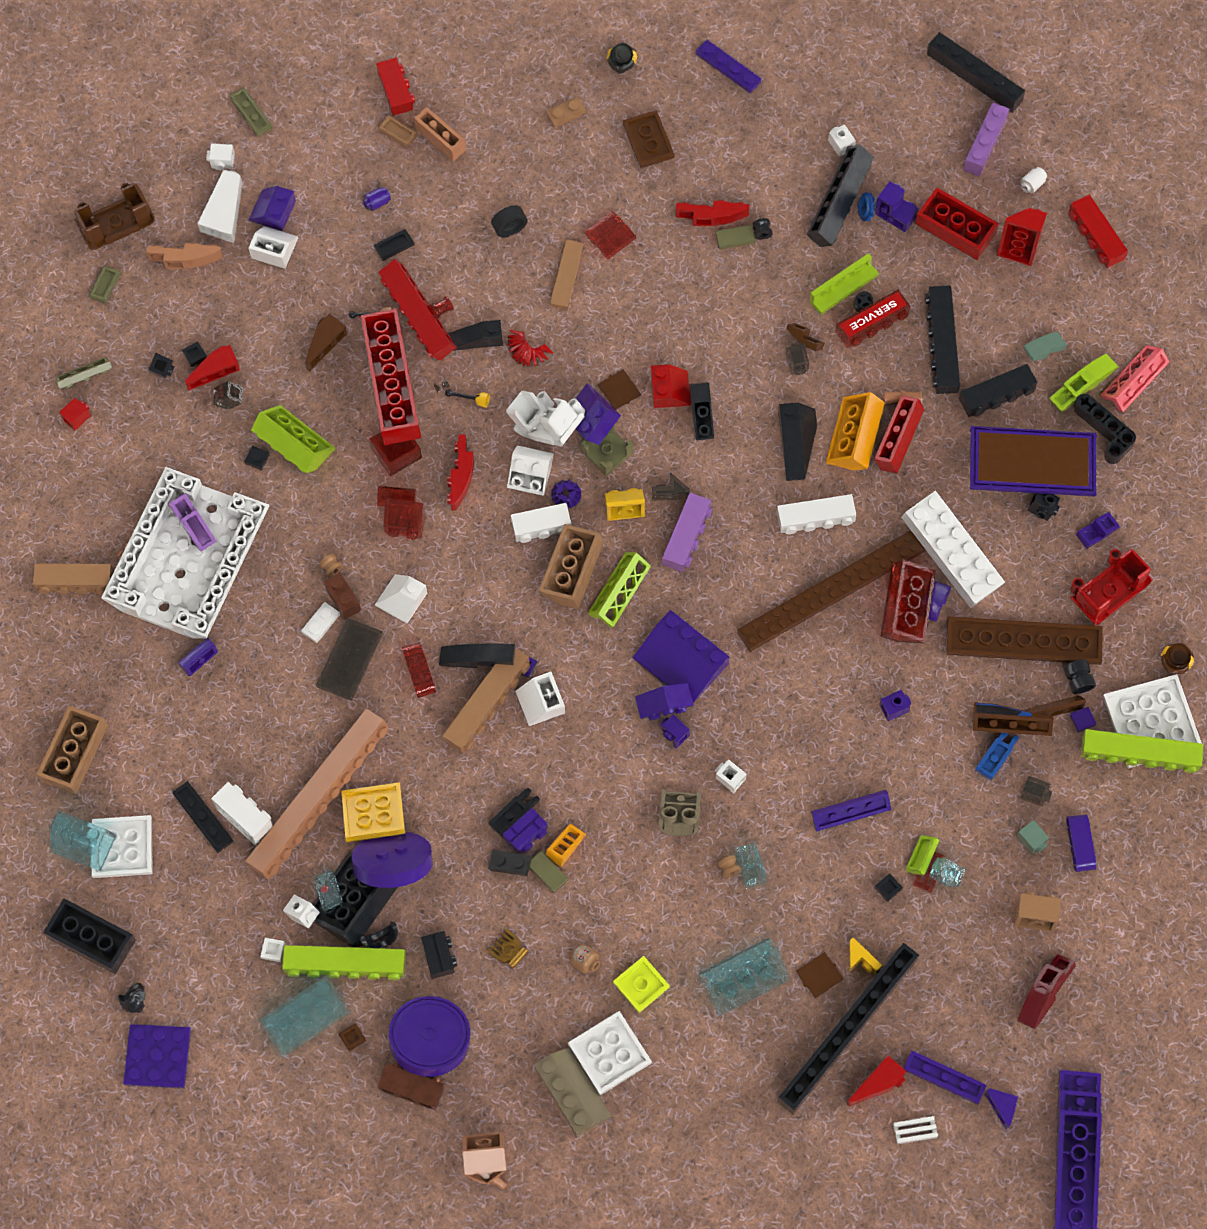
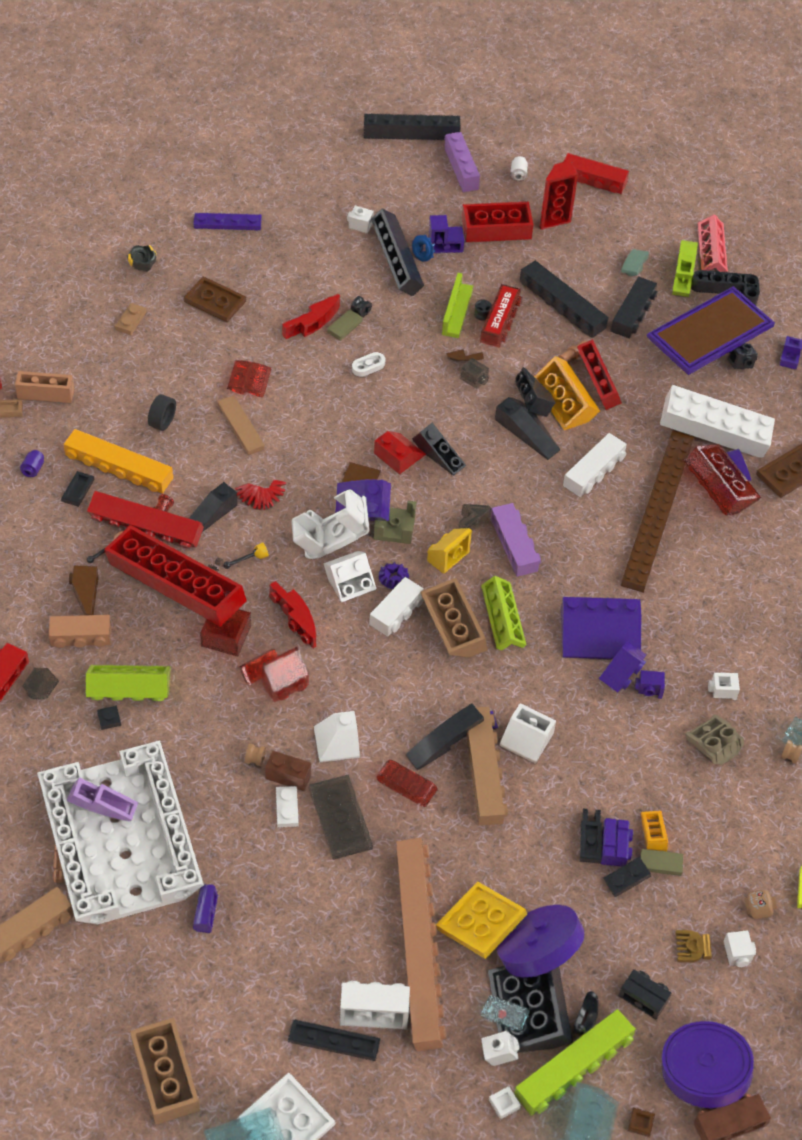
camera: 45 degrees left, 15 degrees down
dark purple brick [879,690,911,721] -> none
none -> nougat brick [49,615,111,648]
none -> light orange brick [63,429,173,494]
none -> white plate [352,352,385,377]
none -> black slope [514,367,555,417]
none -> white brick [724,931,756,967]

